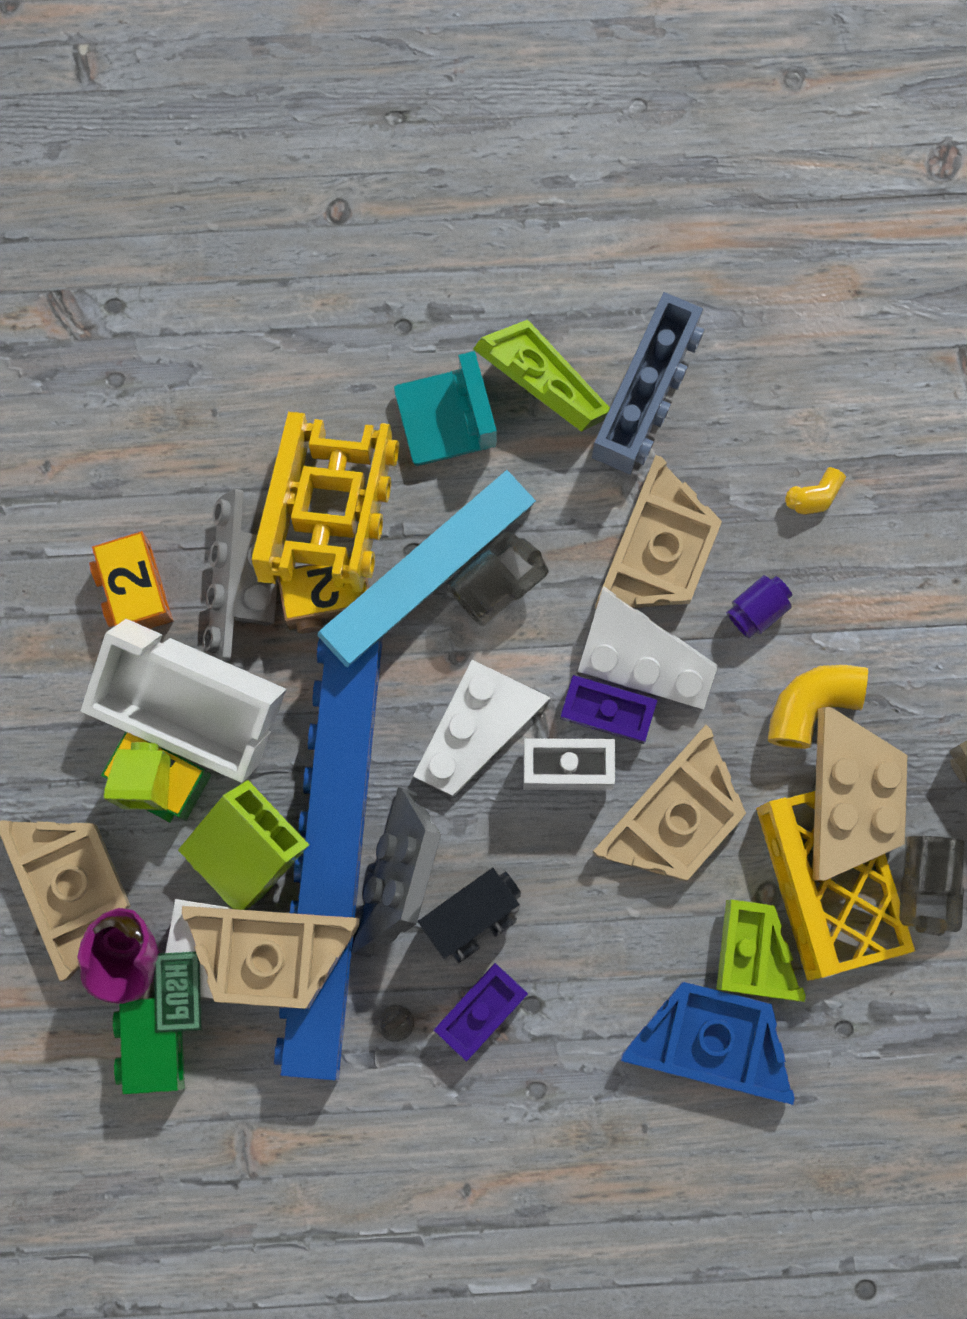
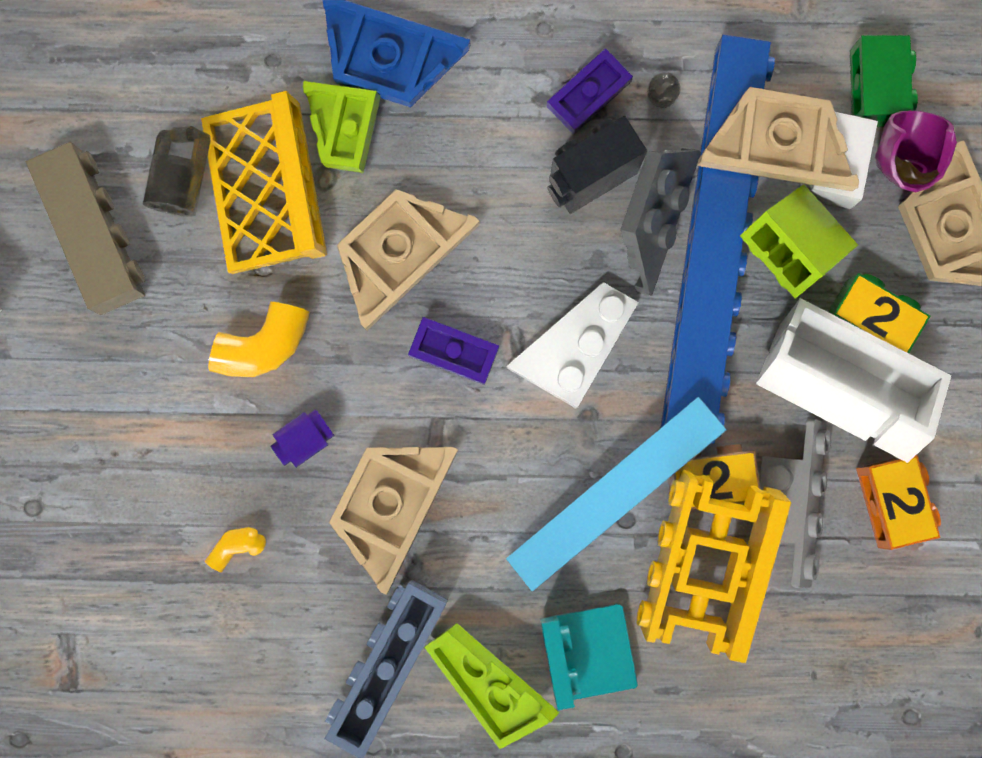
camera: 175 degrees left, 5 degrees up
lime slope [104,742,171,811] -> none
clear green sticker [154,951,201,1033] -> none
clear smoke piece [447,531,549,627] -> none
white brick [523,738,615,791] -> none
white wing [578,586,717,709] -> none
tan wing [812,707,908,881] -> none

